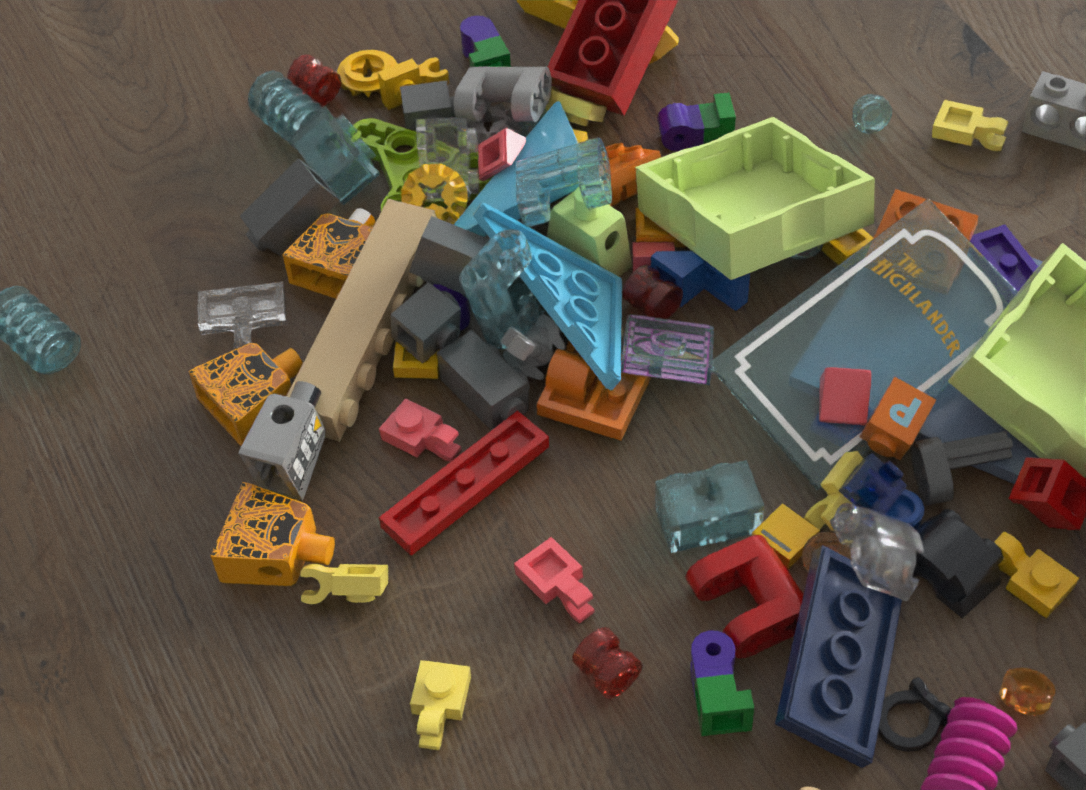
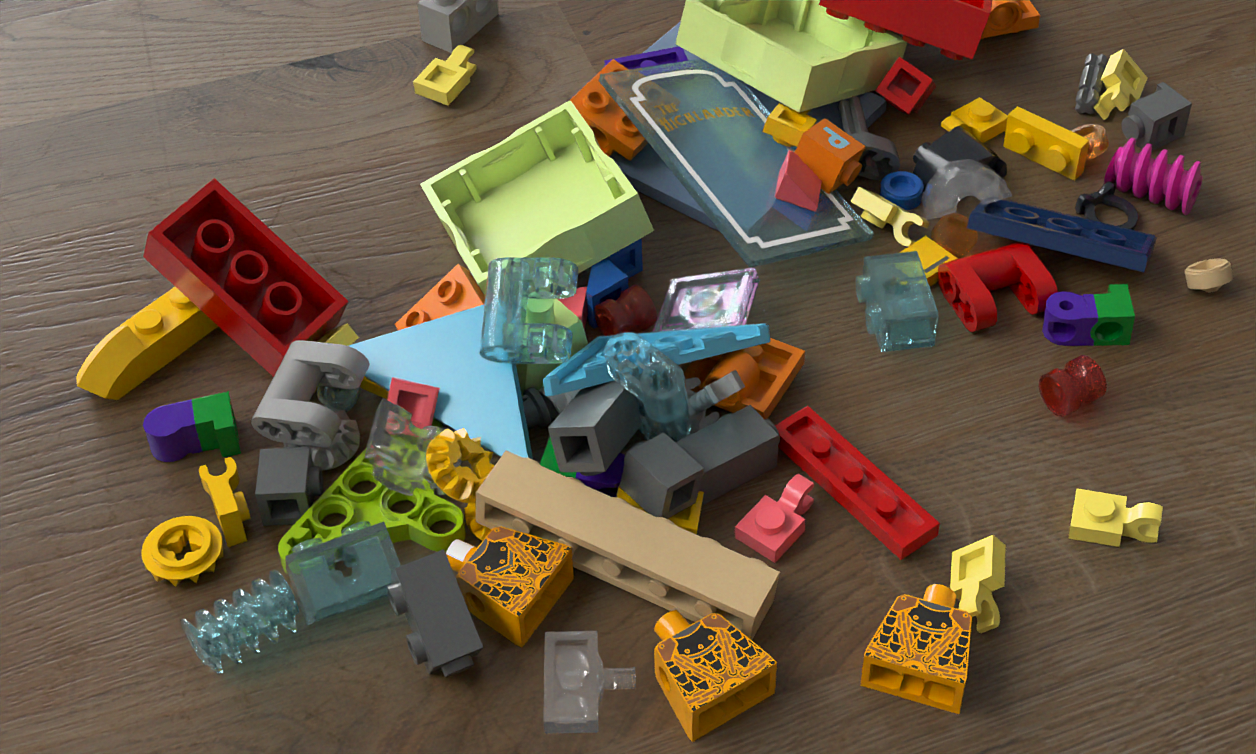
camera: 85 degrees left, 5 degrees down
light grey torso [238,381,326,501] -> none
clear red wheel [287,54,342,106] -> none
coral plate [514,537,595,623] -> none
leg [657,92,736,151] -> none
clear blue tile [838,453,907,523] -> none
clear light blue plate [852,94,892,133] -> none
none -> yellow plate [762,103,817,147]
none -> yellow plate [1003,106,1090,181]

